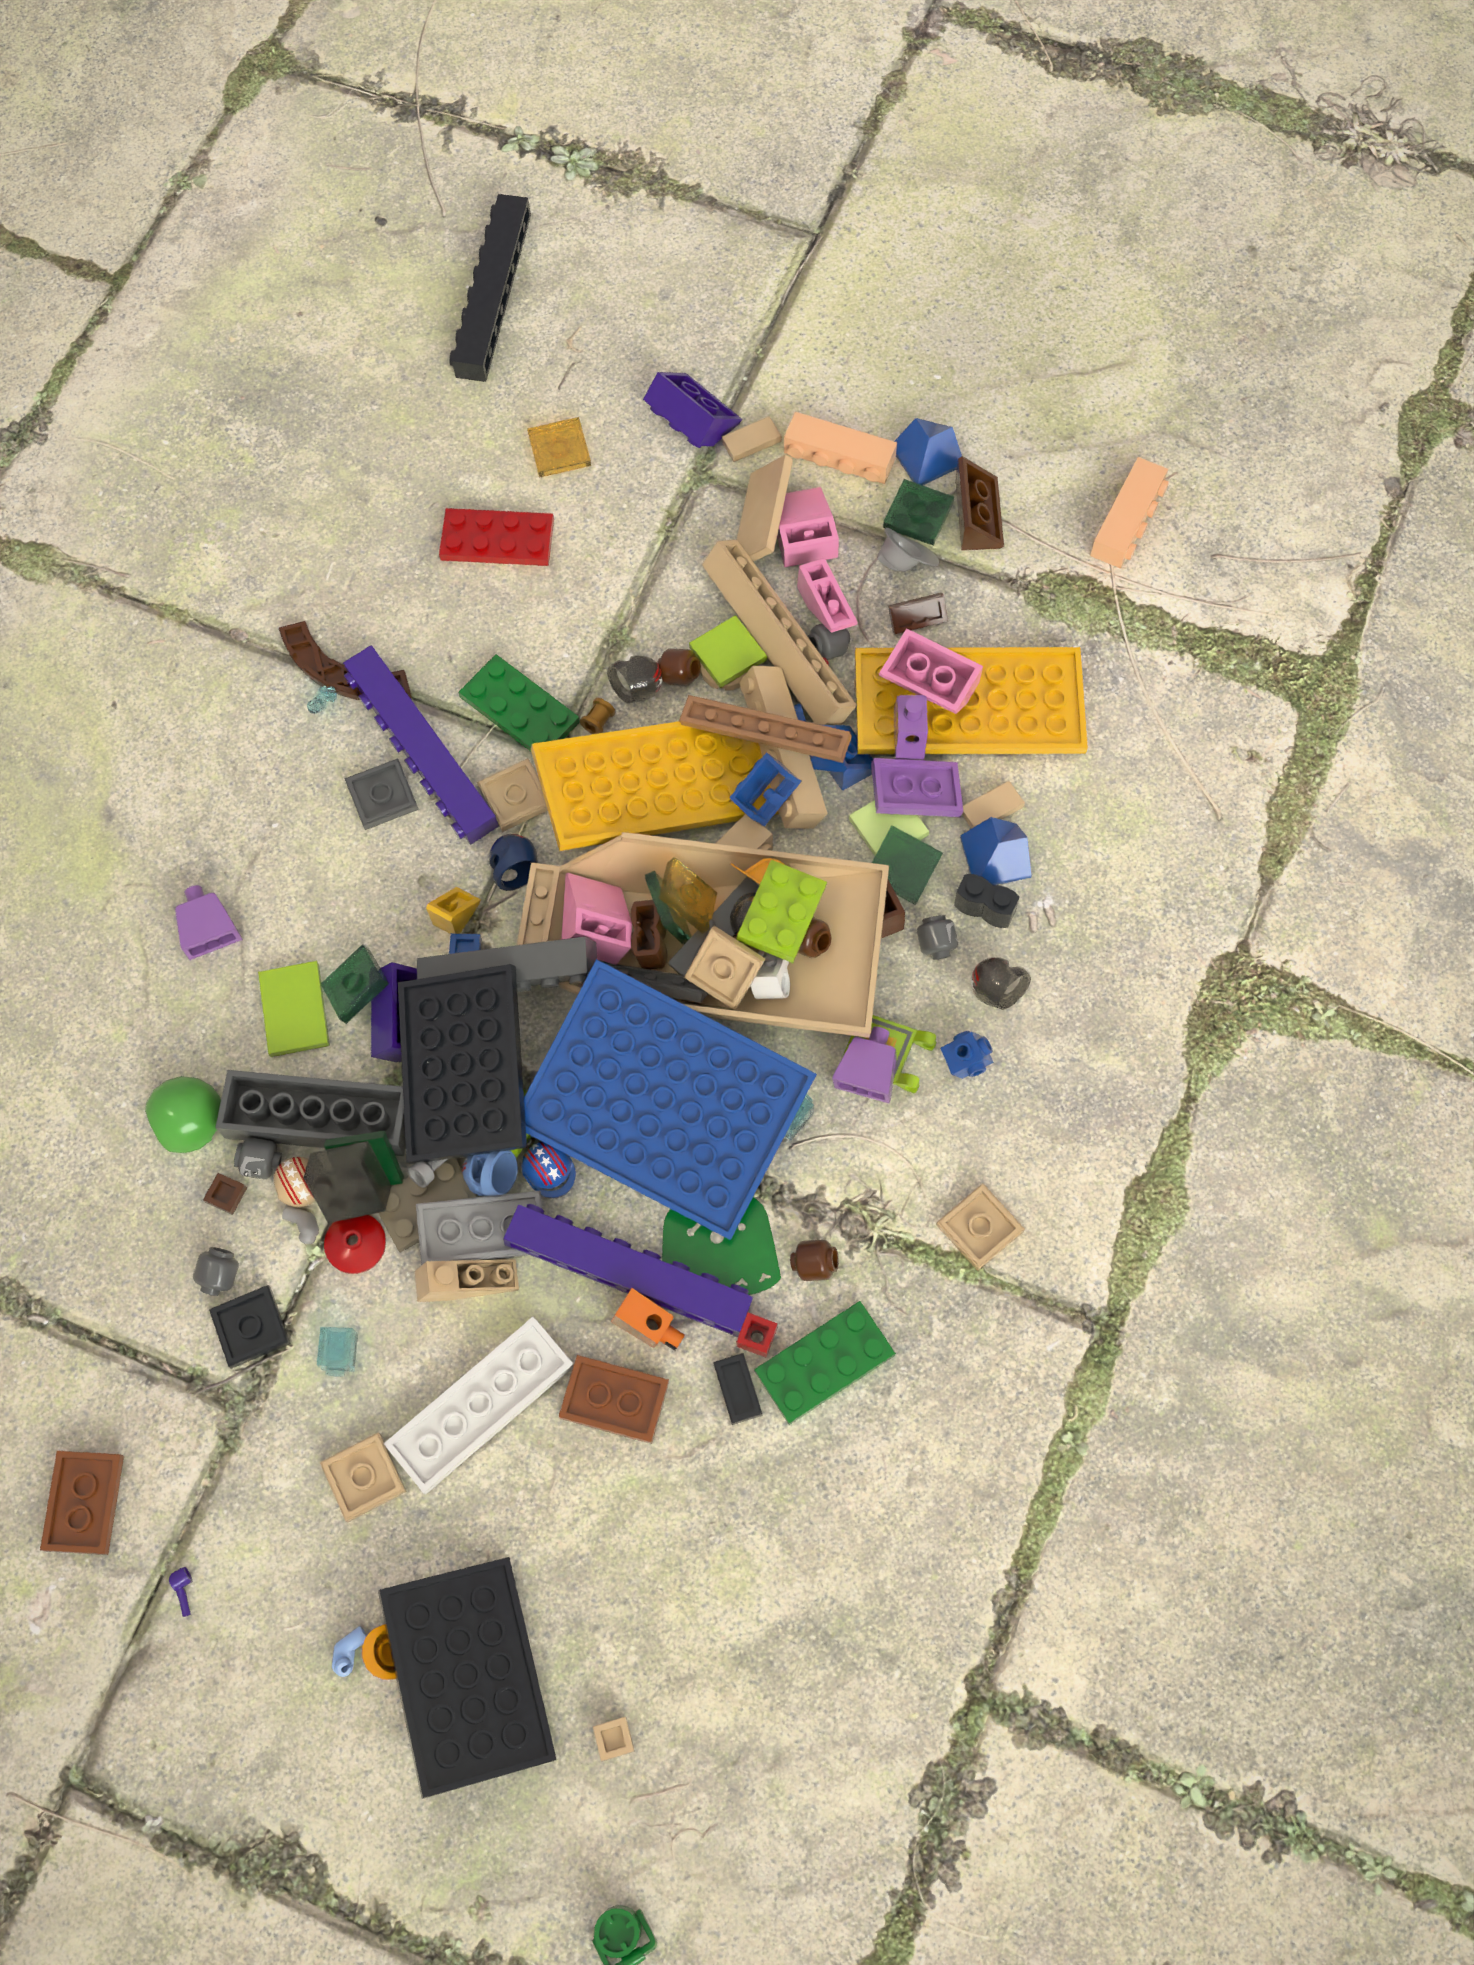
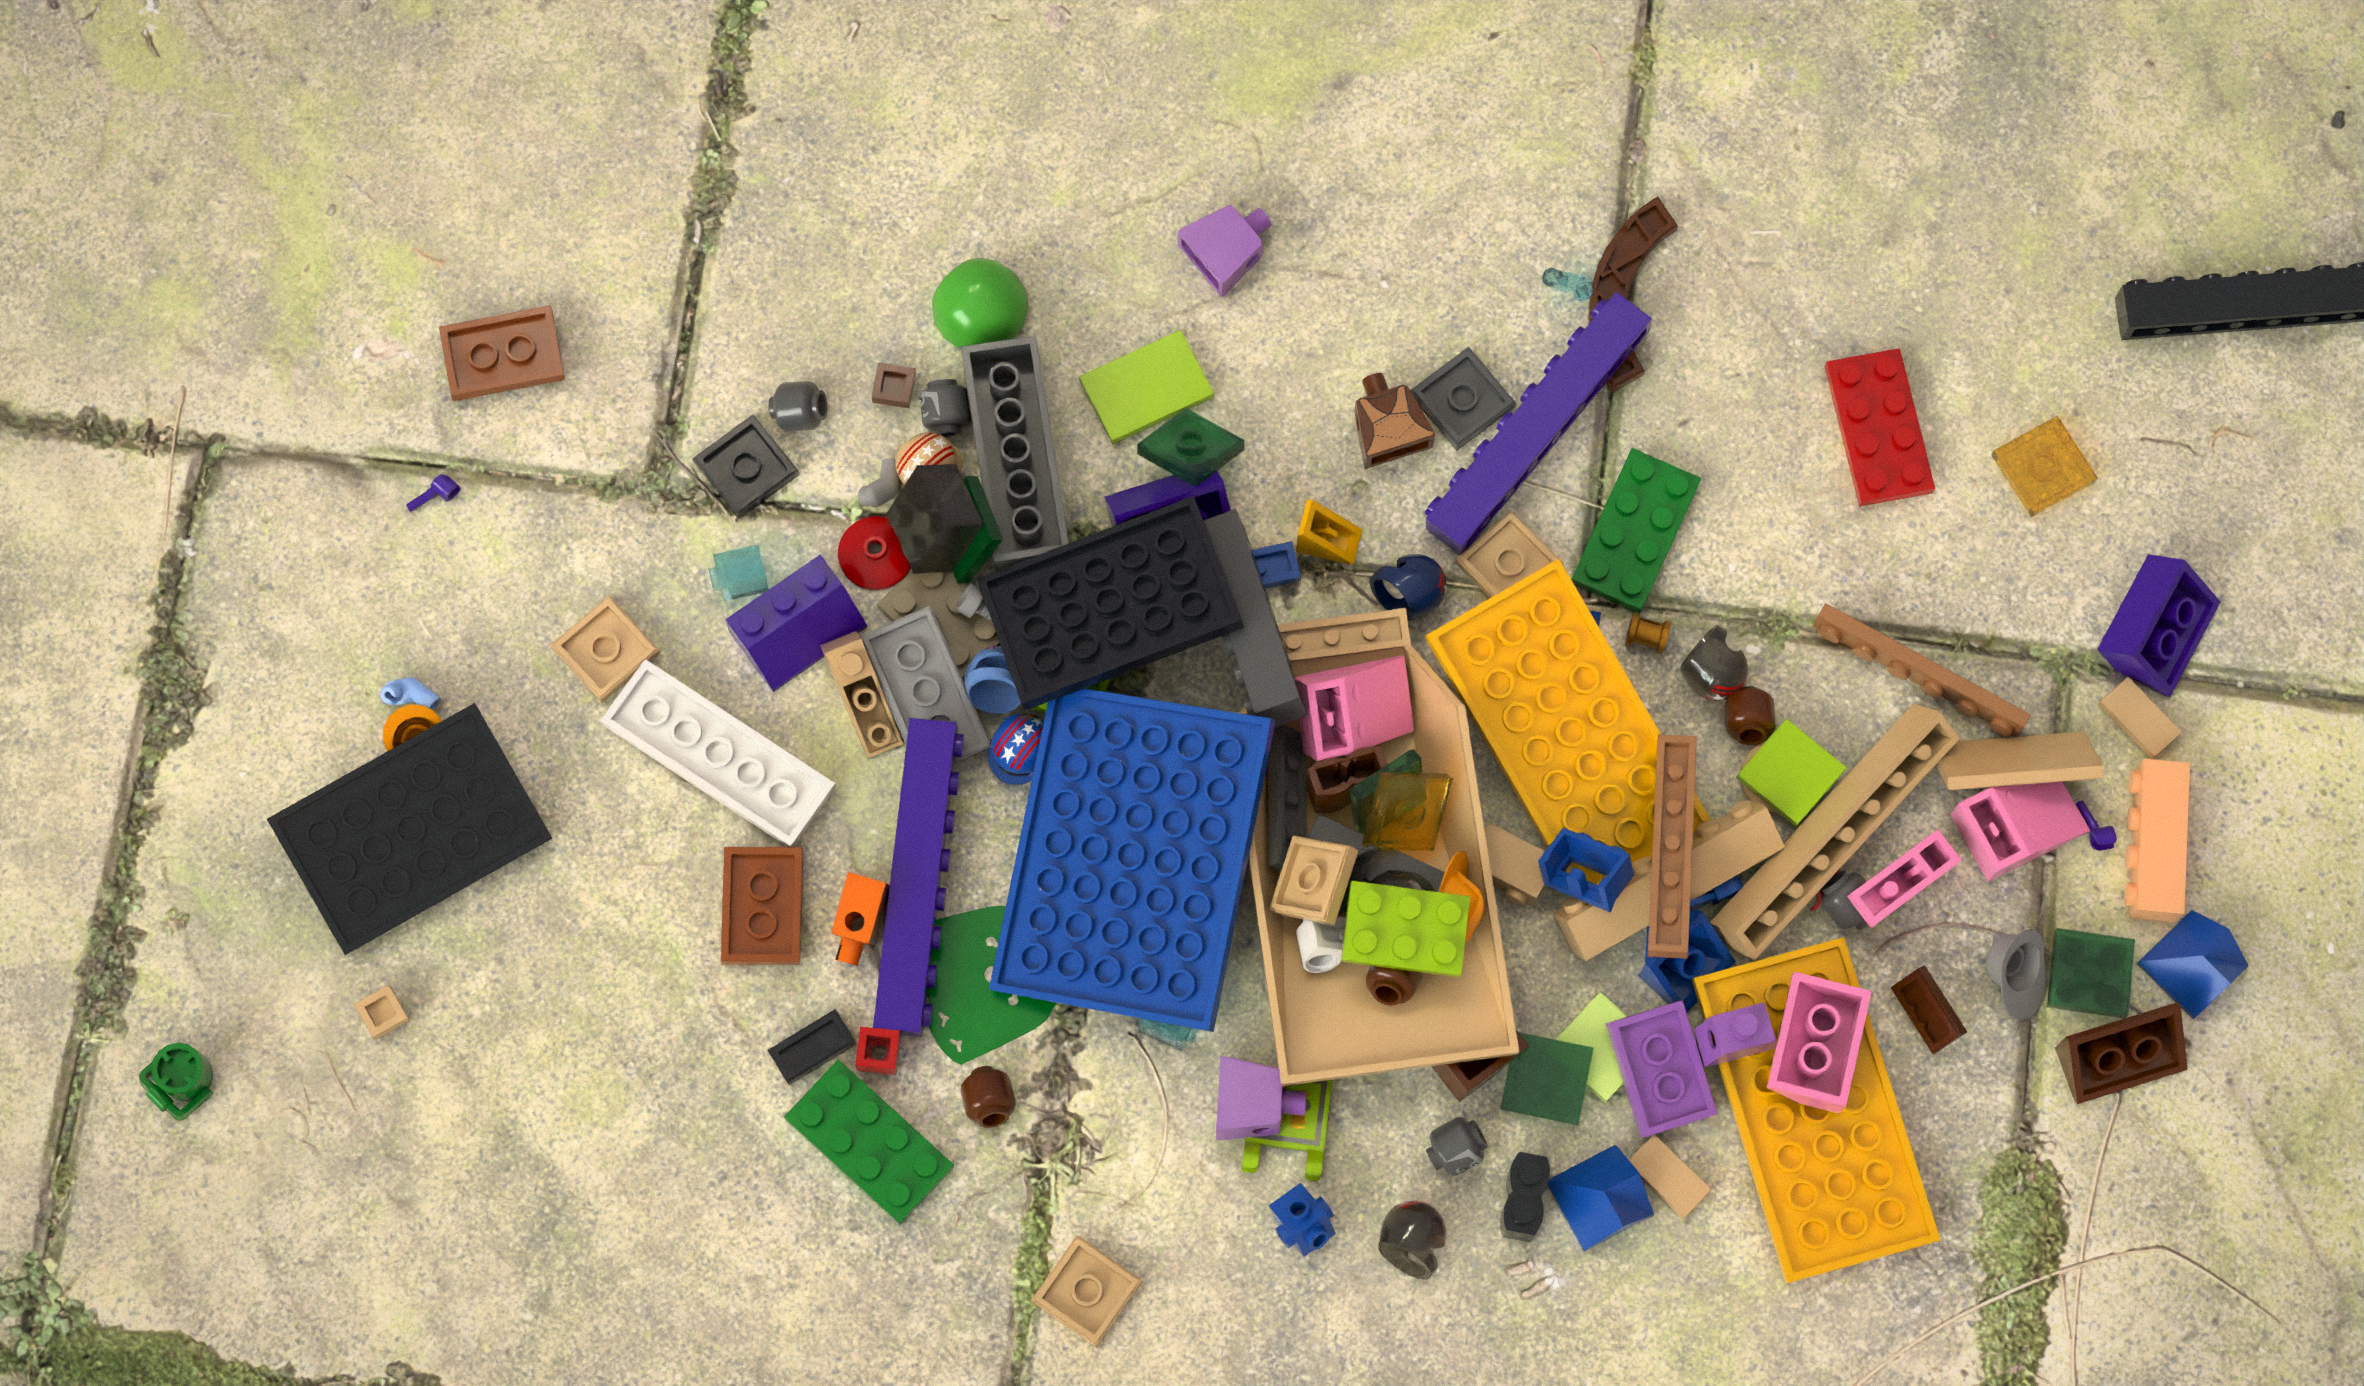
camera: 70 degrees right, 5 degrees up
light nougat brick [1090,457,1169,569] -> none
none -> dark purple slope [725,554,867,692]
none -> torso [1354,373,1435,469]
none -> medium nougat plate [1813,603,2031,737]
none -> dark purple hand [2076,800,2117,851]

